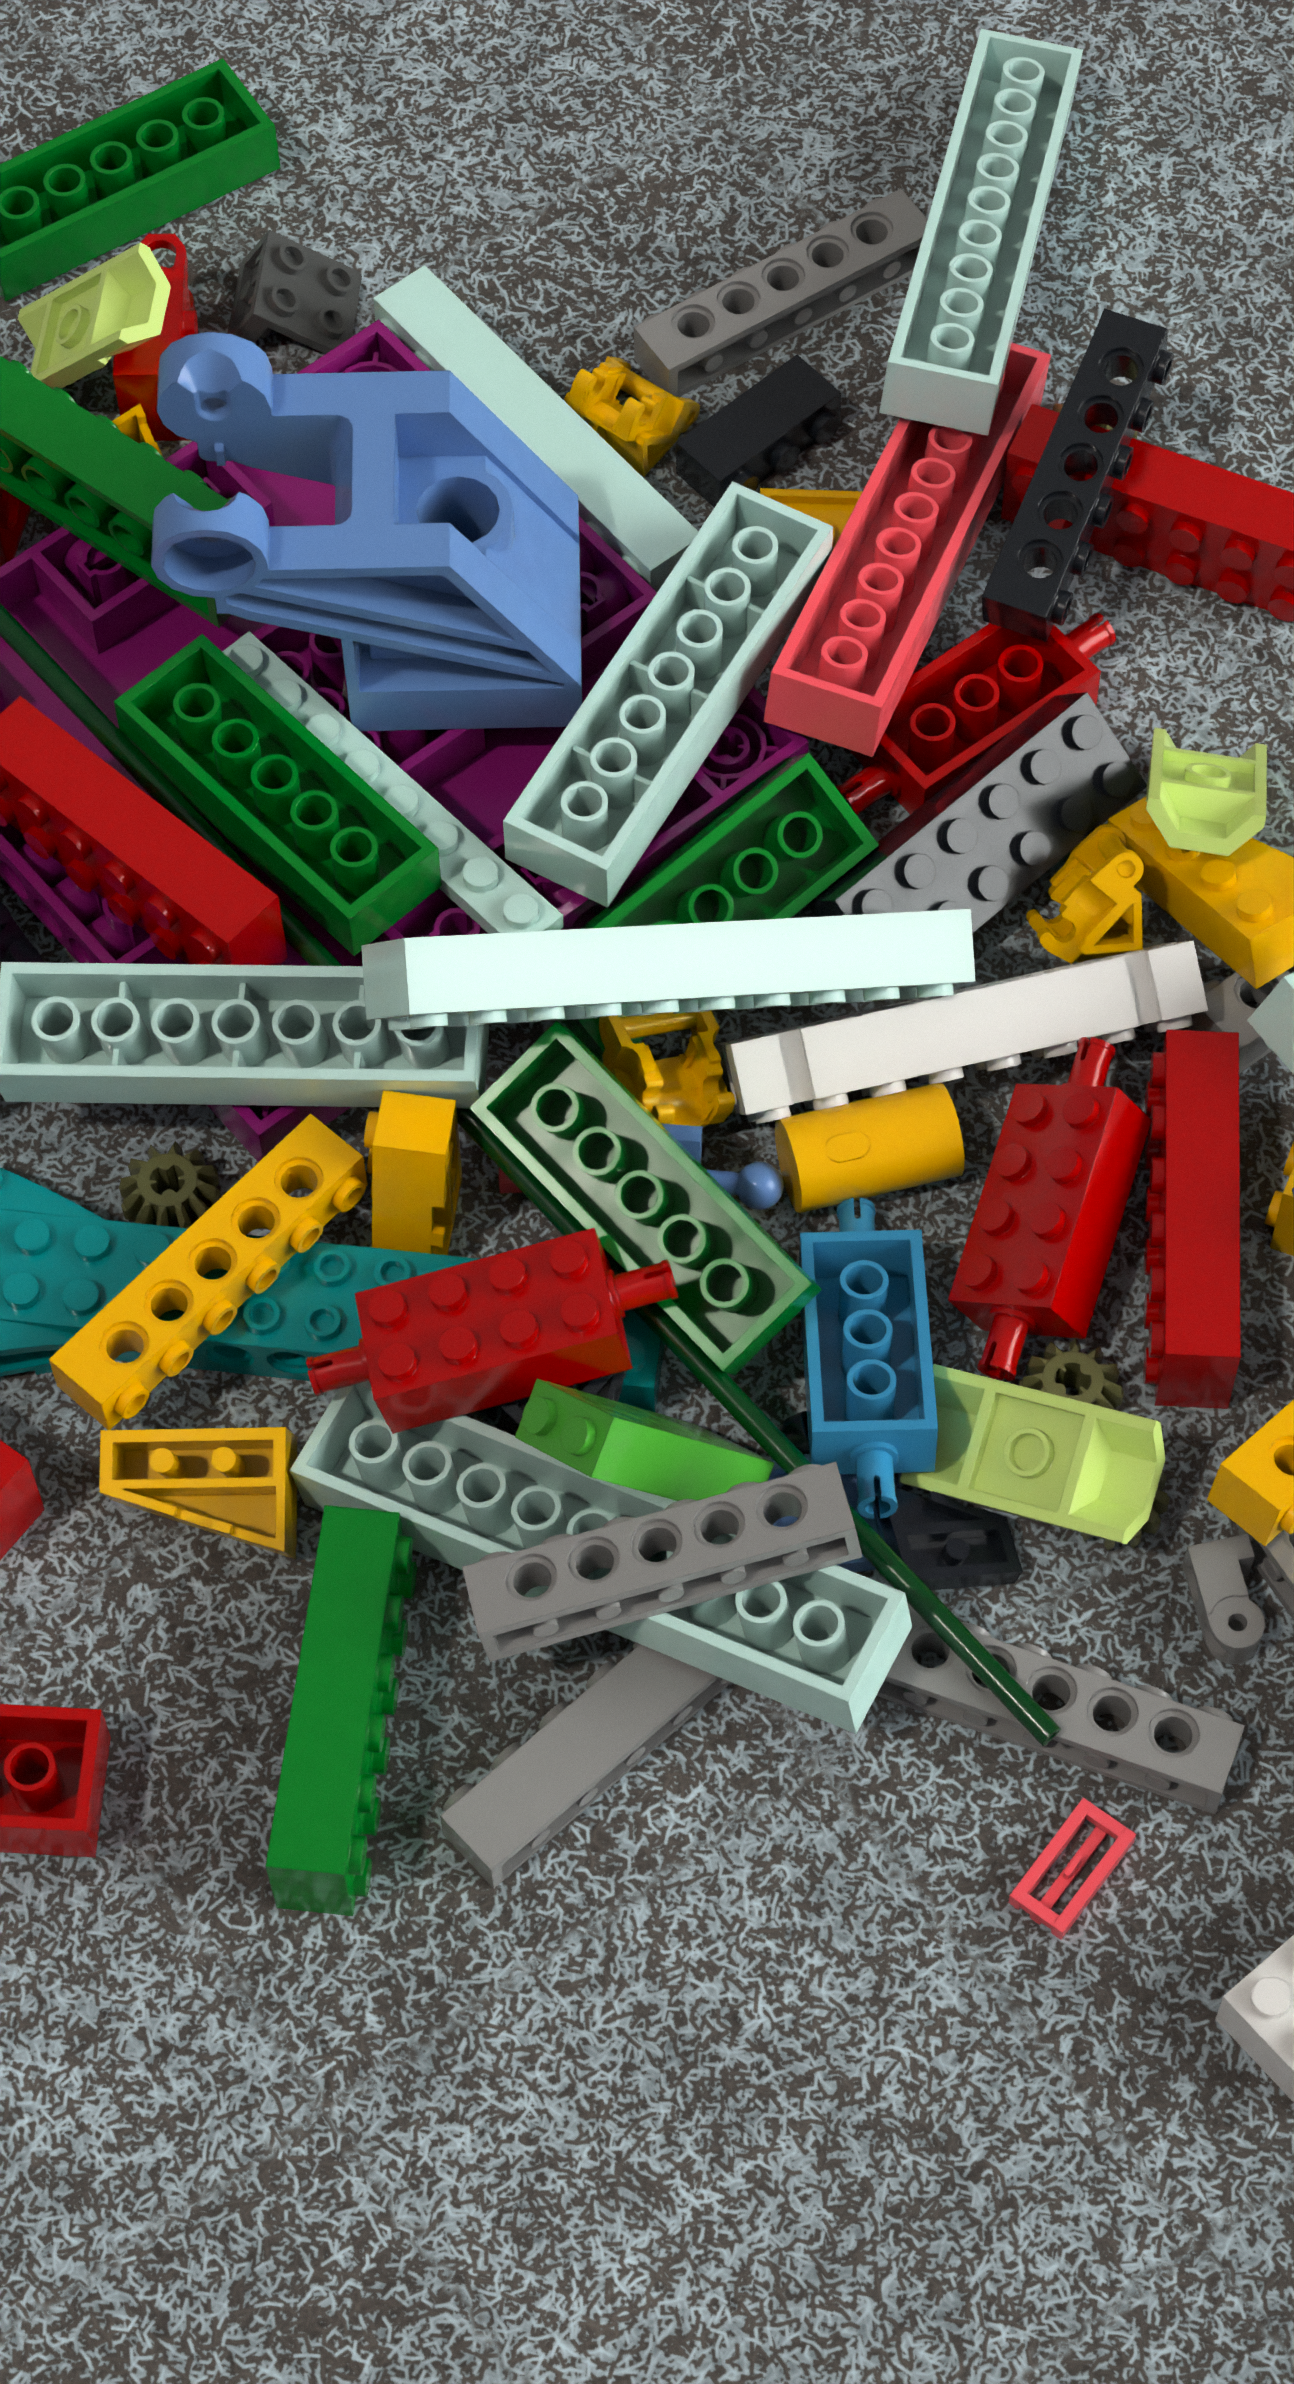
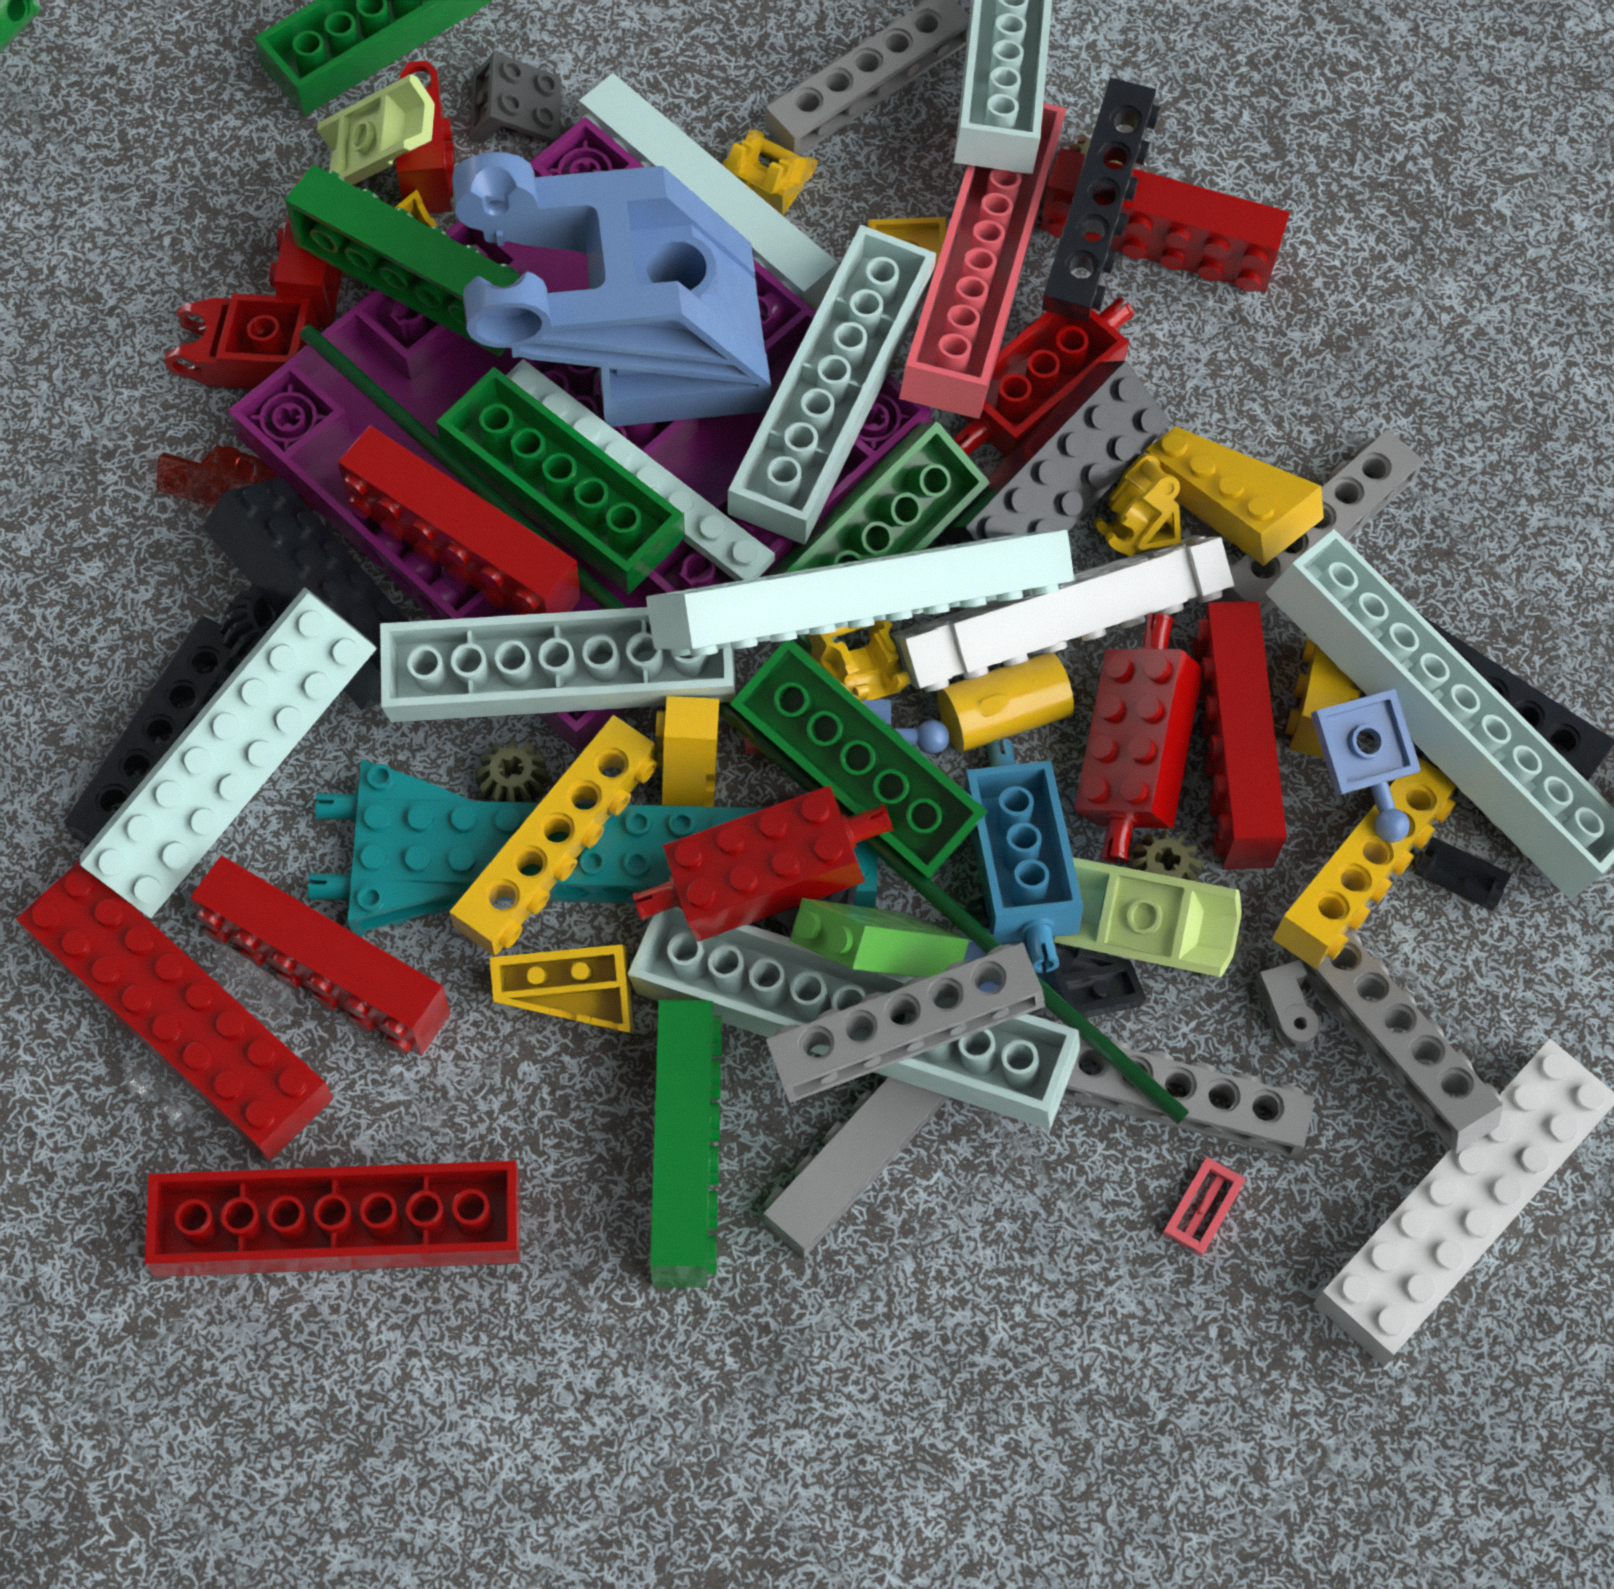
camera: 10 degrees left, 5 degrees up
black brick [676,355,841,508] -> none
yellowish green piece [1146,727,1267,856] -> none

